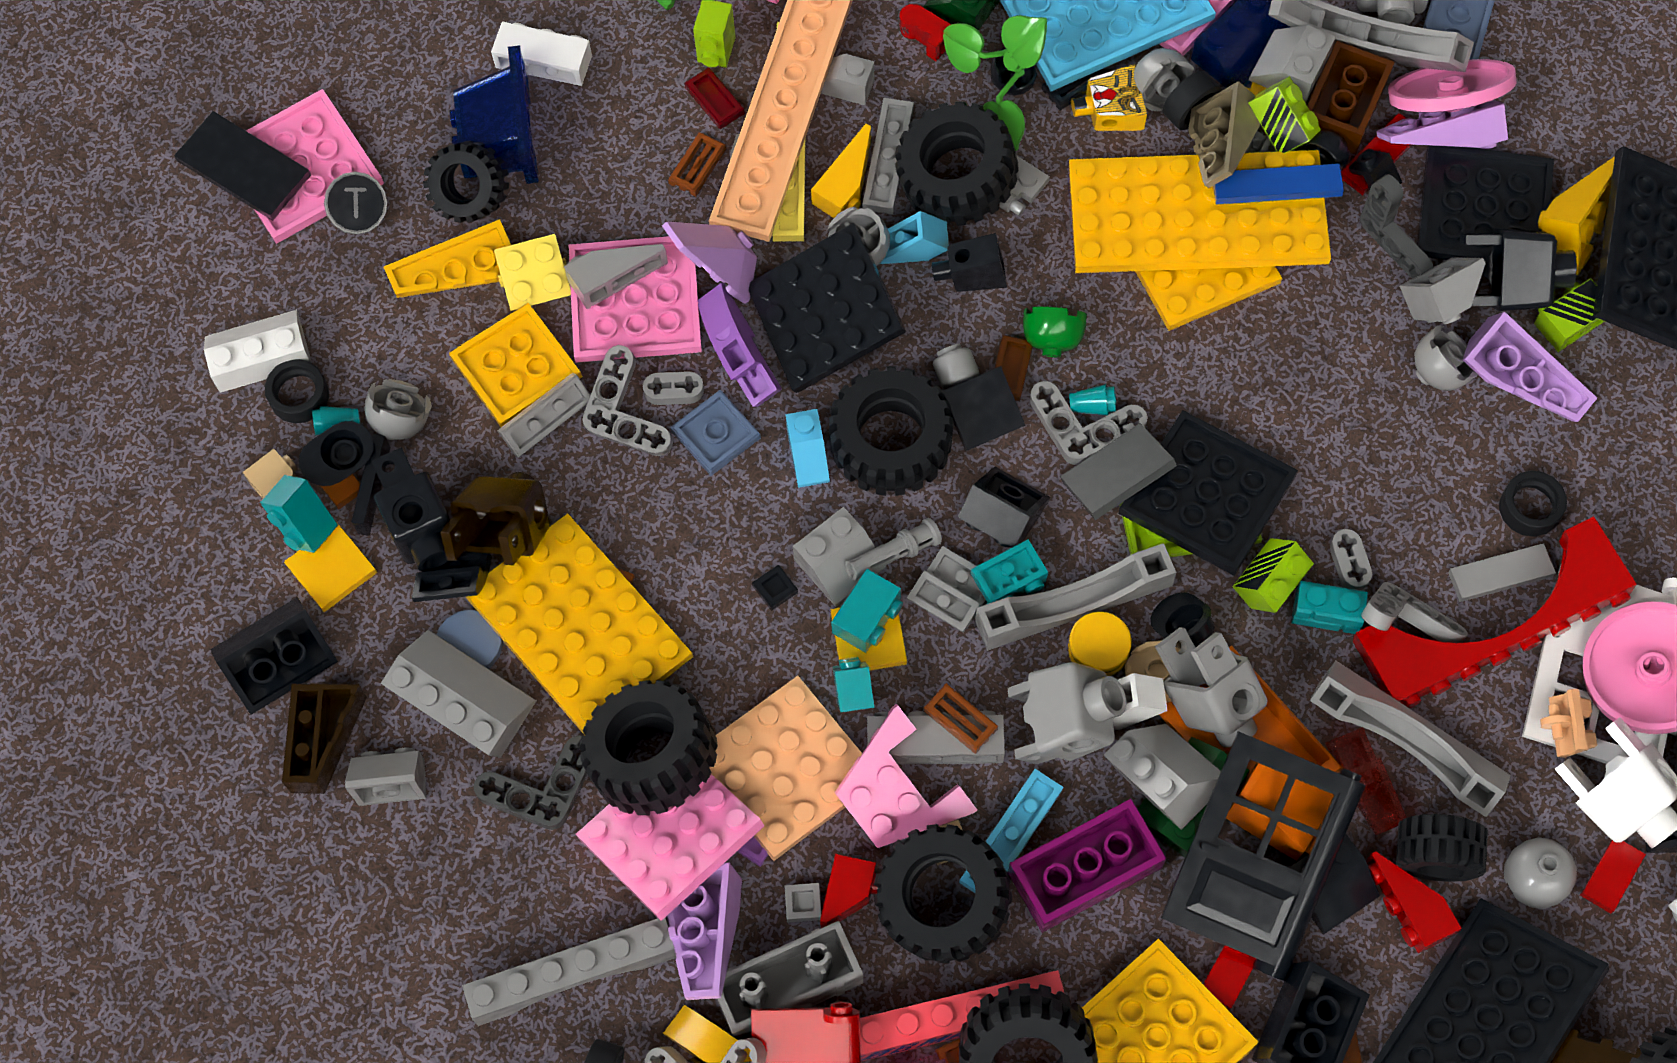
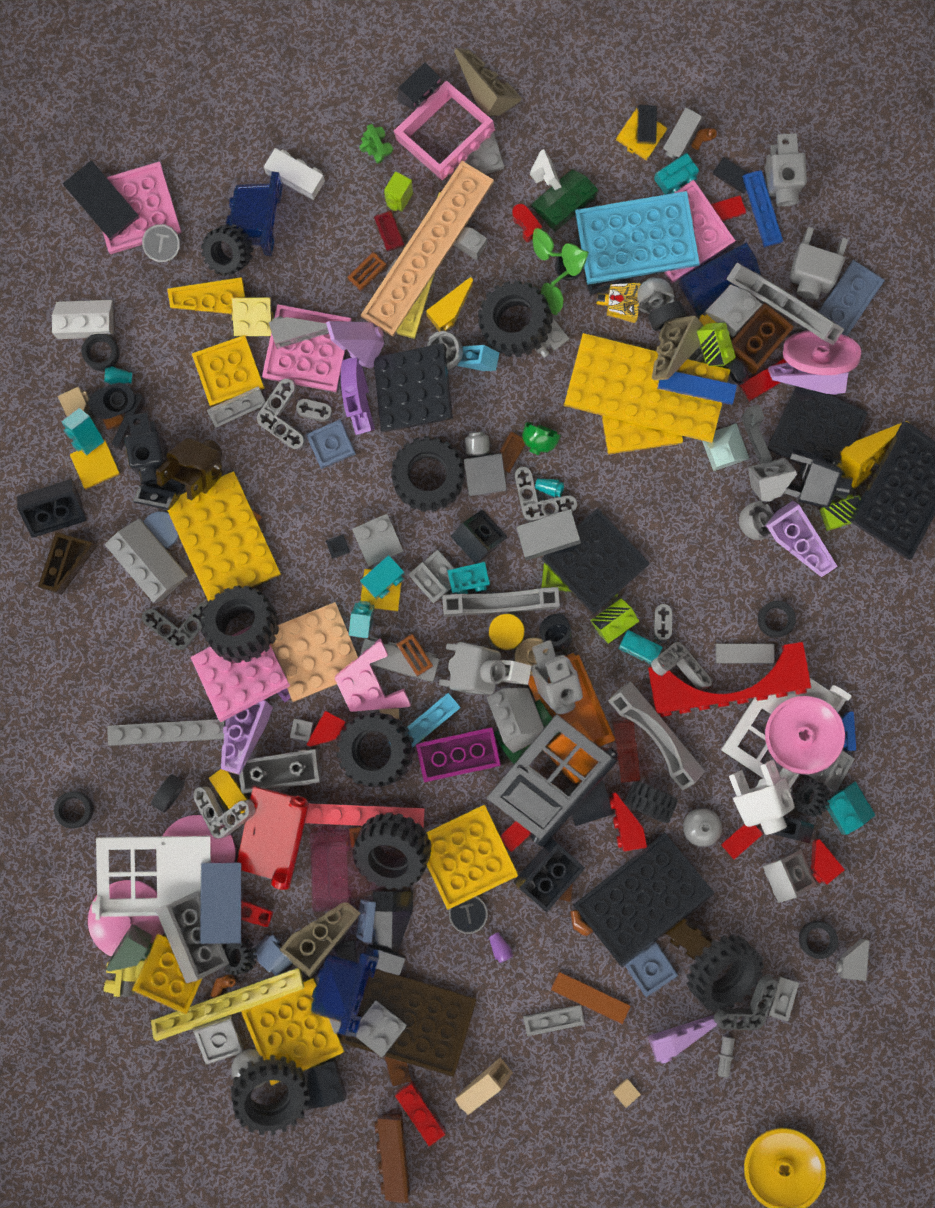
camera: 15 degrees right, 15 degrees up
light grey slope [345,748,427,806] -> none
light grey cylinder [364,379,432,440] -> none
medium azure slope [785,409,830,488] -> none
light grey pin [845,518,942,581] -> none
light grey plate [862,98,914,214] -> none
black torso [932,233,1007,292] -> none
black bracket [1349,149,1402,191] -> none
light nougat hips [1540,689,1597,758] -> none
none -> light aqua slope [702,424,750,471]

